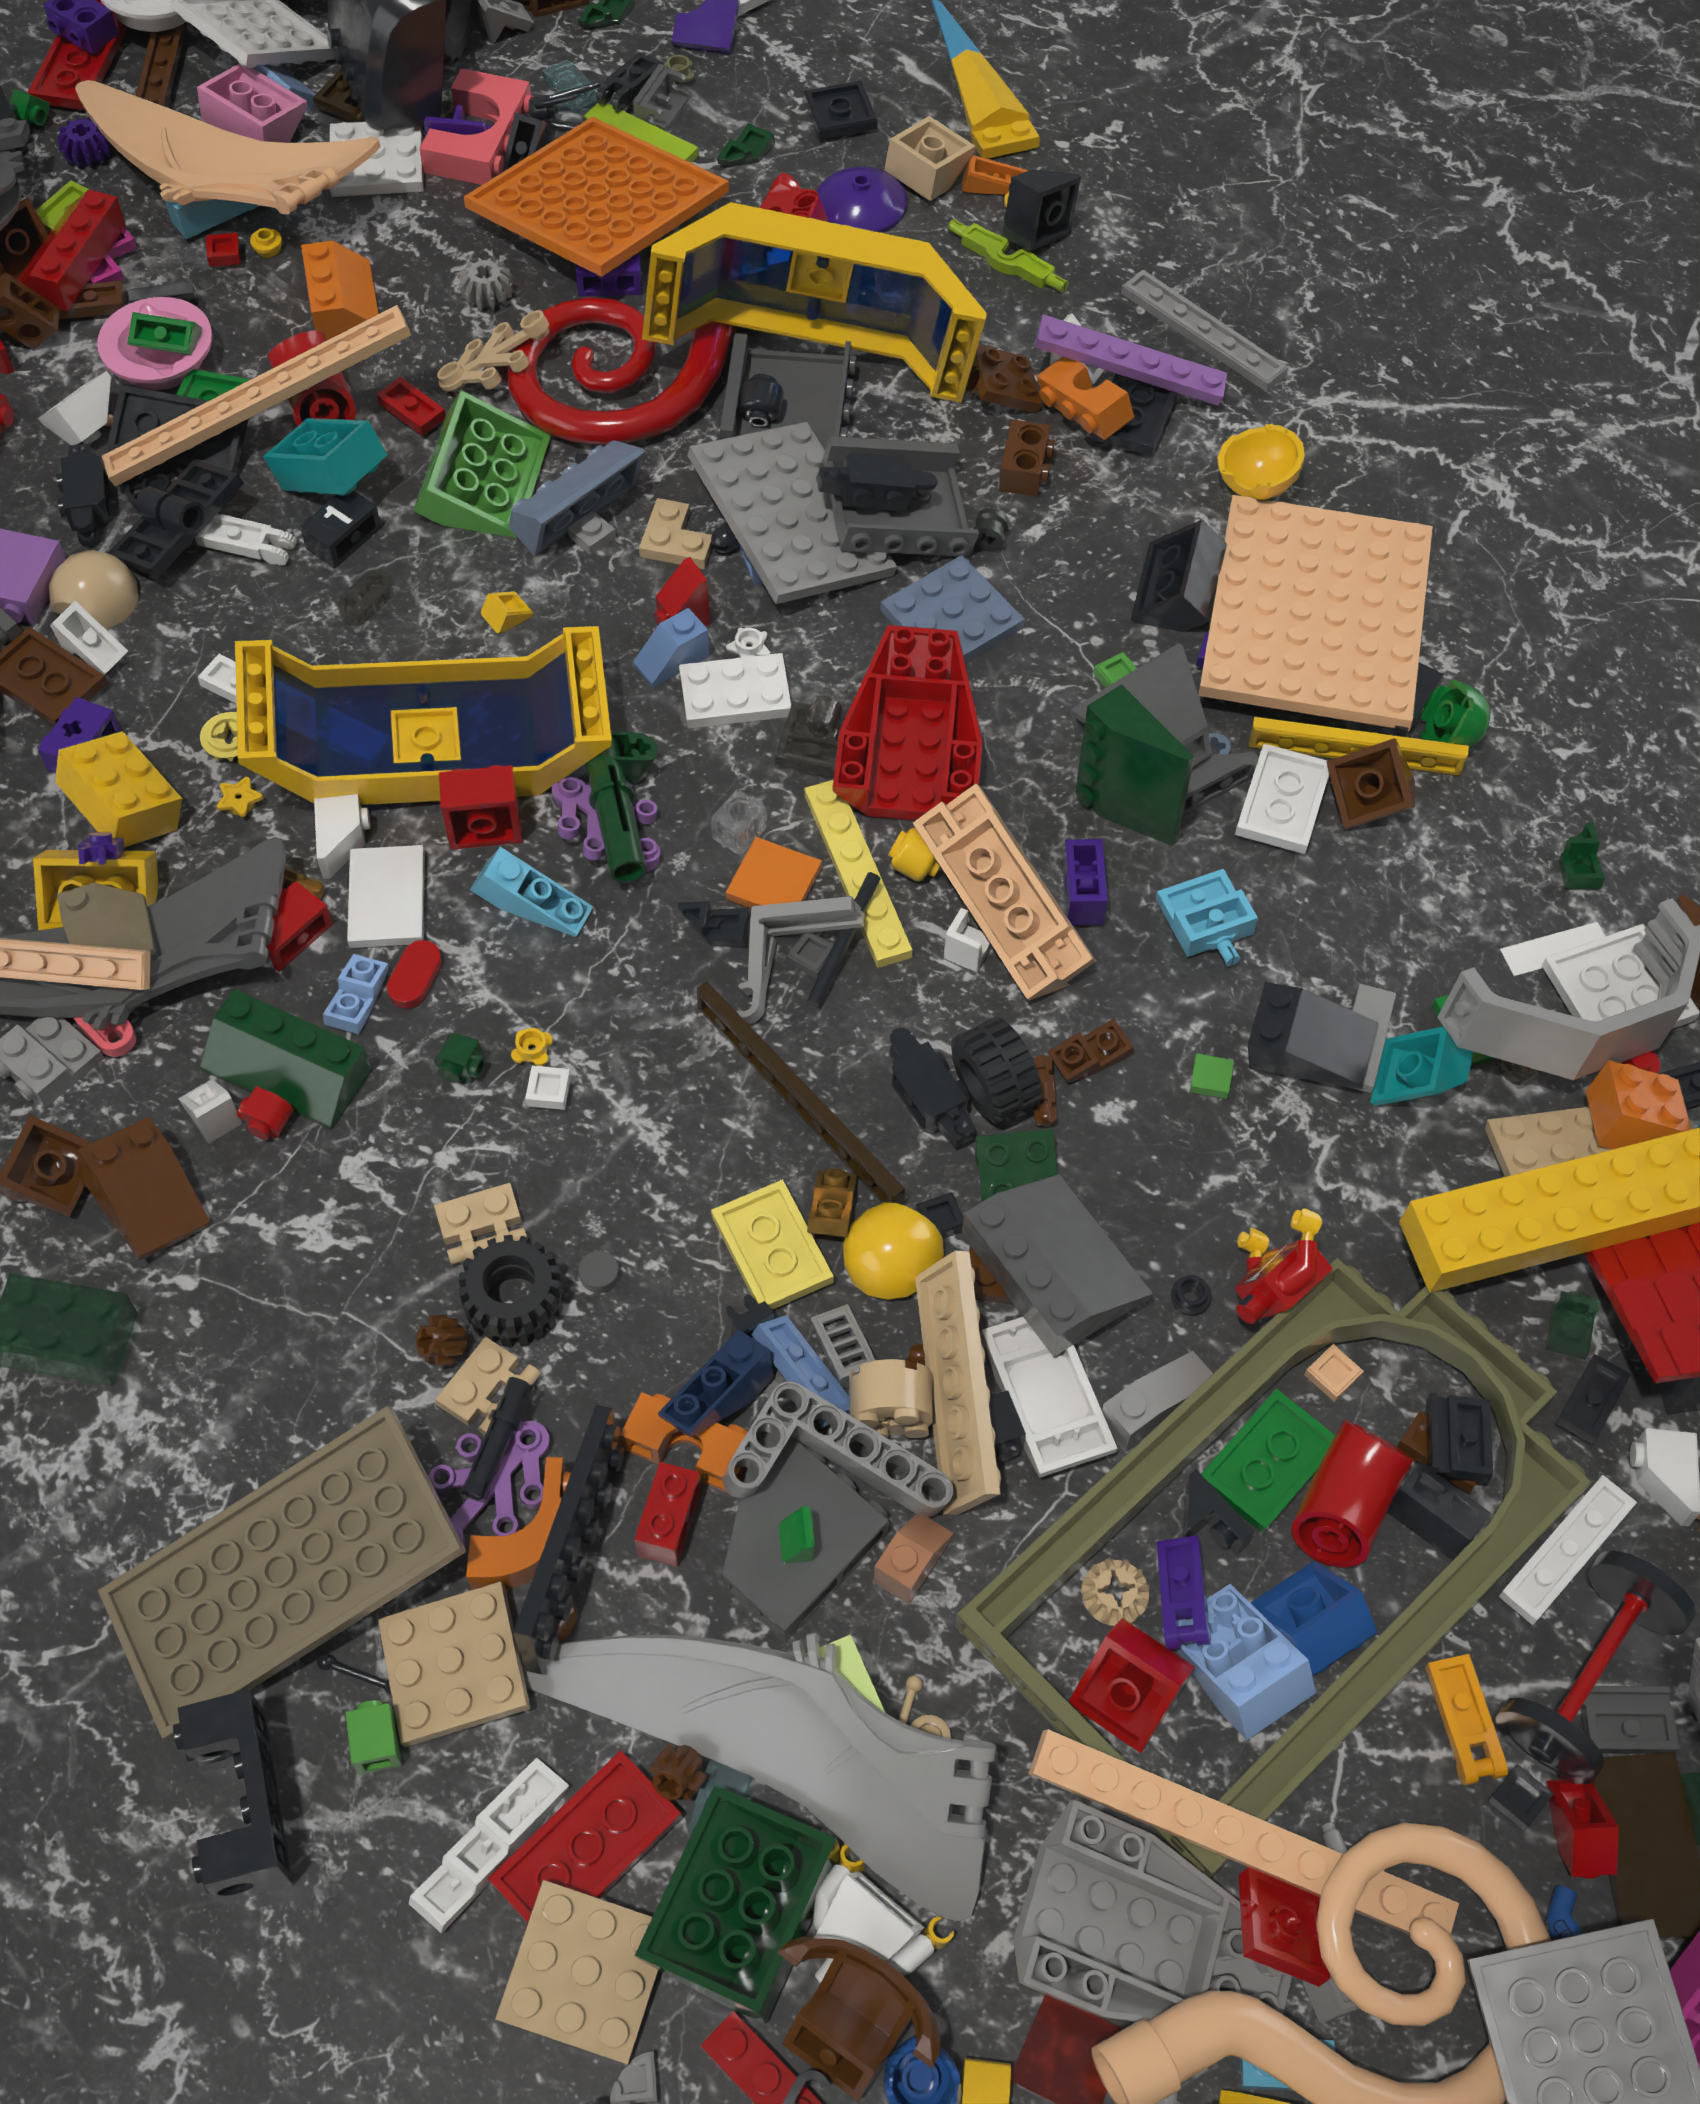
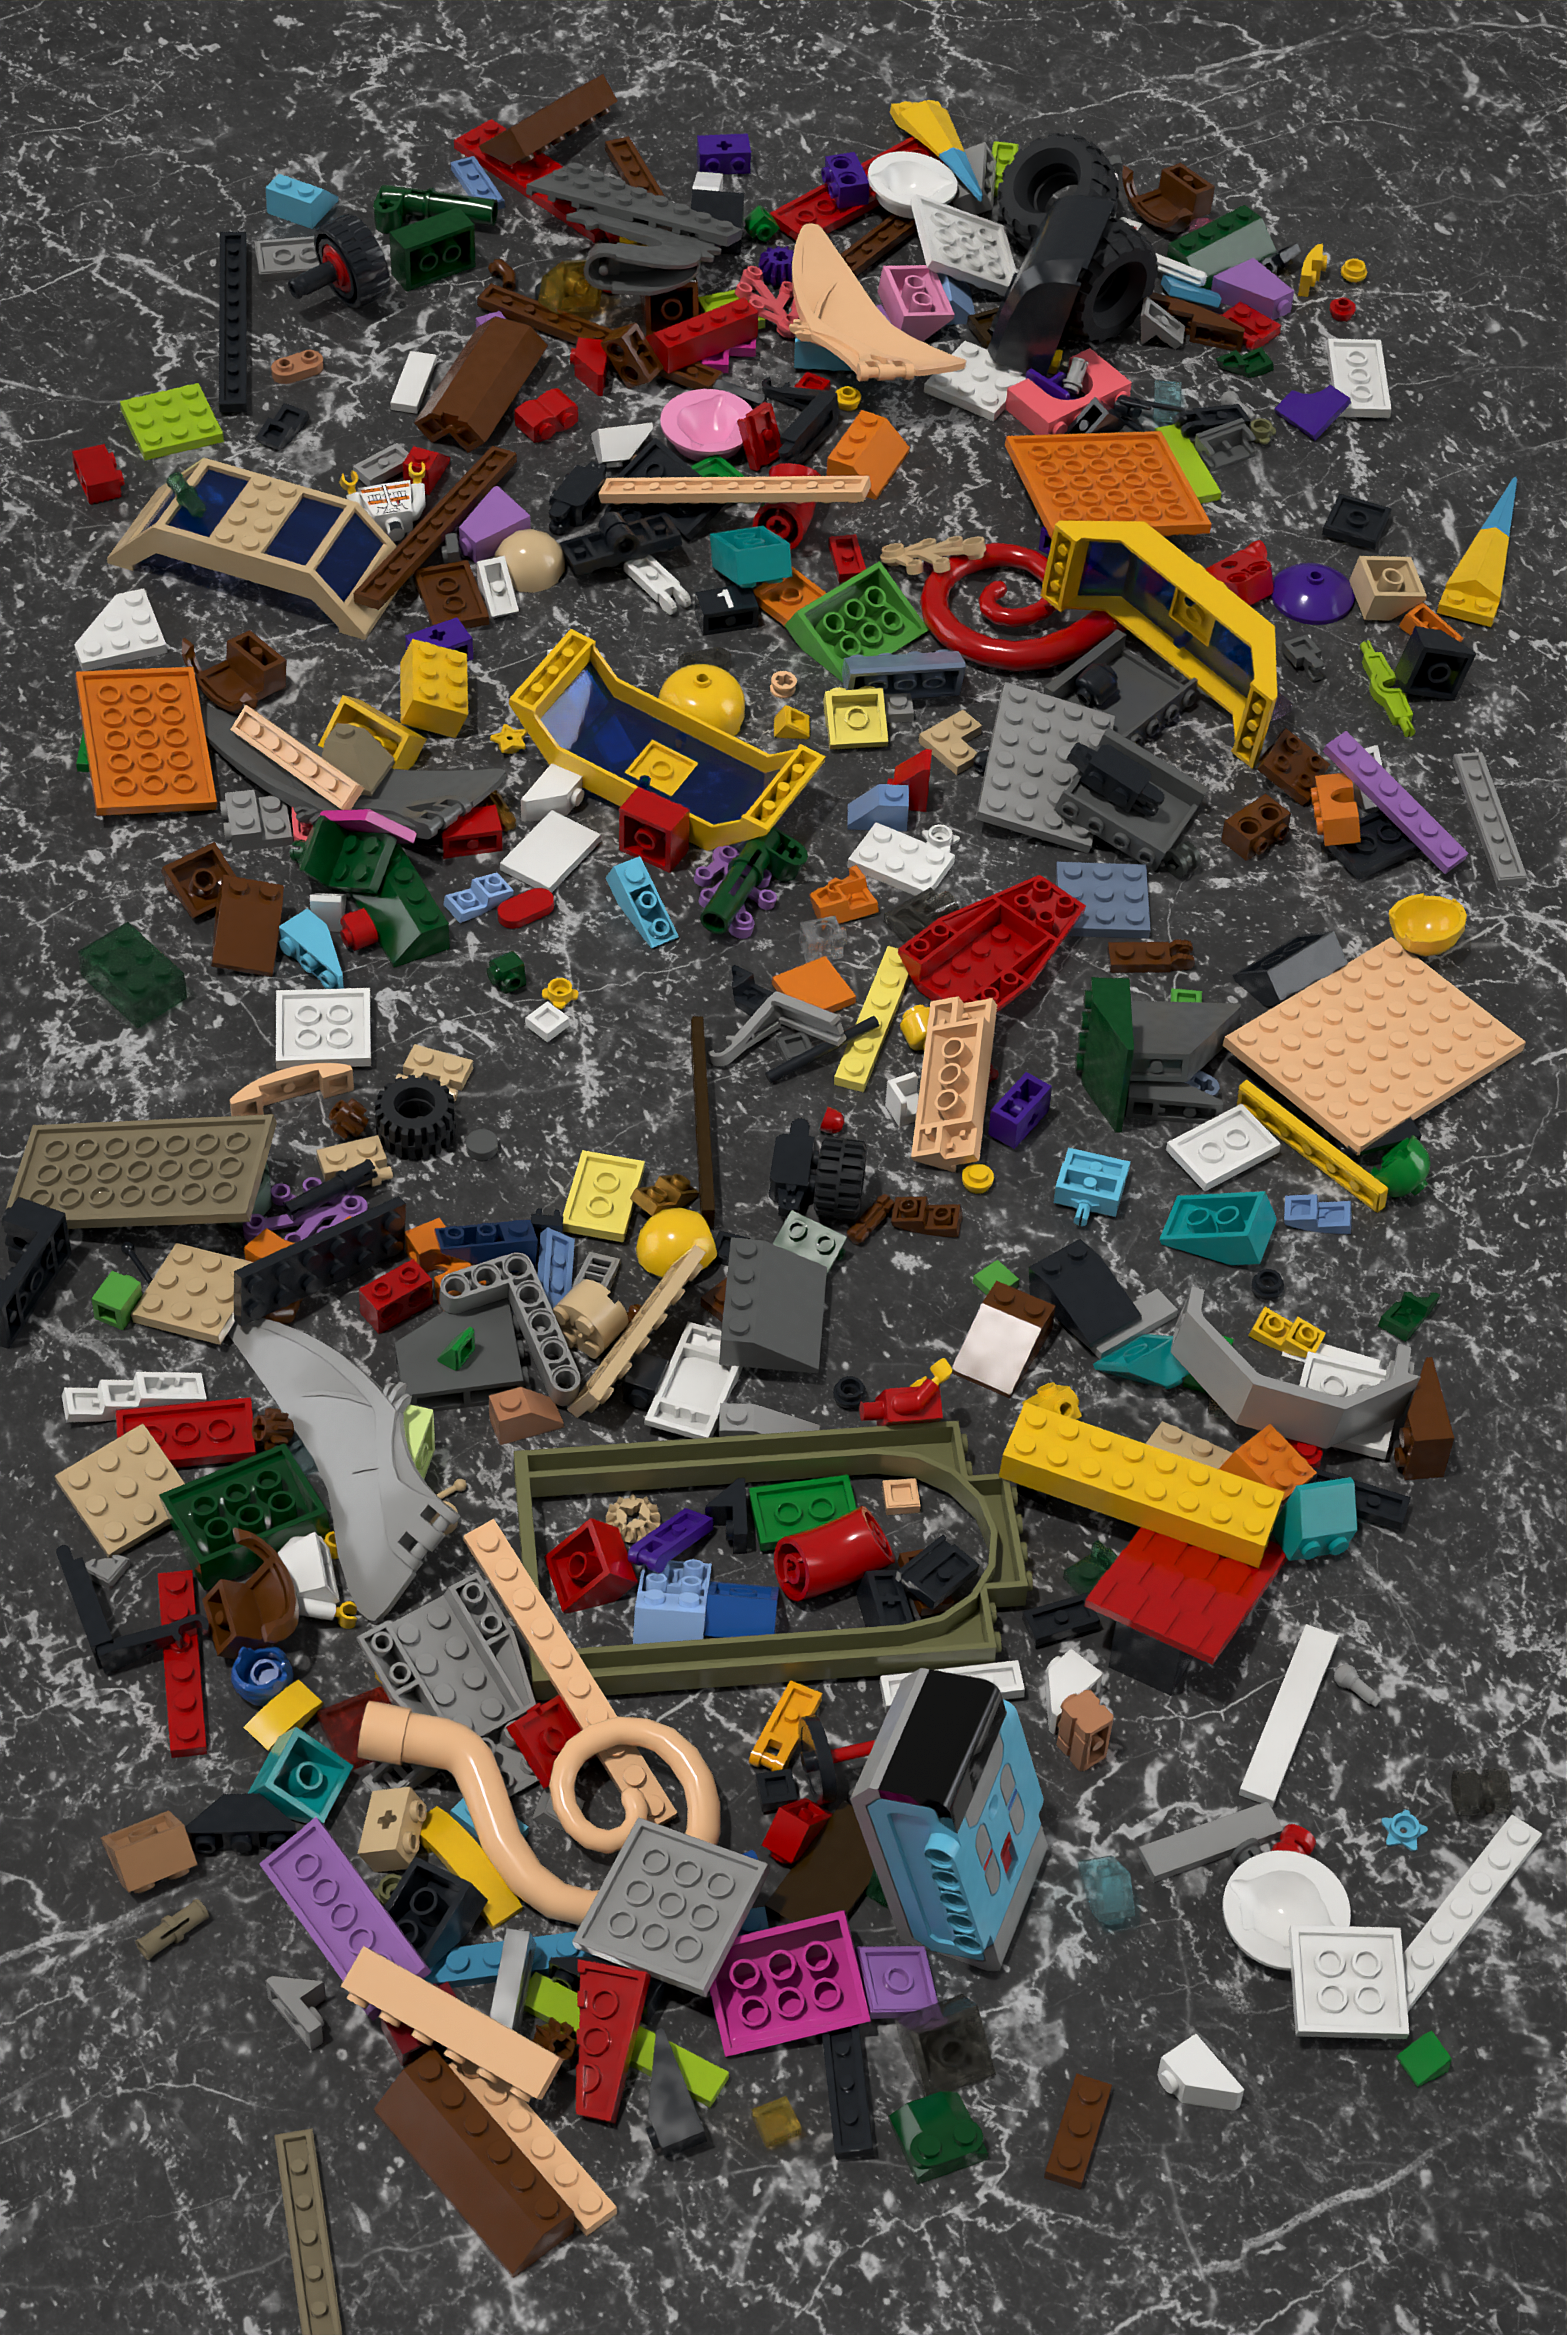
camera: 35 degrees right, 10 degrees down
dark purple plate [78,832,125,865] -> none
green slope [127,312,202,355] -> none
light grey gear [459,257,513,311] -> none
dark green slope [717,123,775,165] -> none
reddish brown slope [1326,738,1415,830] -> none
none -> light nougat slope [230,1063,354,1116]
none -> white plate [276,988,371,1069]
none -> medium azure slope [279,908,344,989]
none -> dark green plate [289,815,397,894]
none -> dark pink tile [319,809,417,844]
none -> yellow cylinder [658,664,745,736]
none -> coral plant [735,266,799,338]
none -> red plate [737,402,783,471]
none -> orange plate [753,567,826,627]
none -> black hinge [762,377,839,465]
none -> light nougat bush [770,671,797,698]
none -> orange slope [810,865,879,929]
none -> red hinge [819,1107,844,1134]
none -> light yellow plate [823,686,888,749]
none -> slope [952,1280,1056,1399]
none -> yellow plate [962,1164,994,1194]
none -> yellow brick [1022,1382,1082,1420]
none -> light grey pin [1062,357,1089,394]
none -> reddish brown hinge [1107,939,1195,973]
none -> teal slope [1159,1191,1277,1265]
none -> light grey piece [1220,390,1256,422]
none -> yellow slope [1248,1307,1326,1358]
none -> black plate [1251,1269,1284,1300]
none -> medium blue slope [1284,1194,1352,1234]

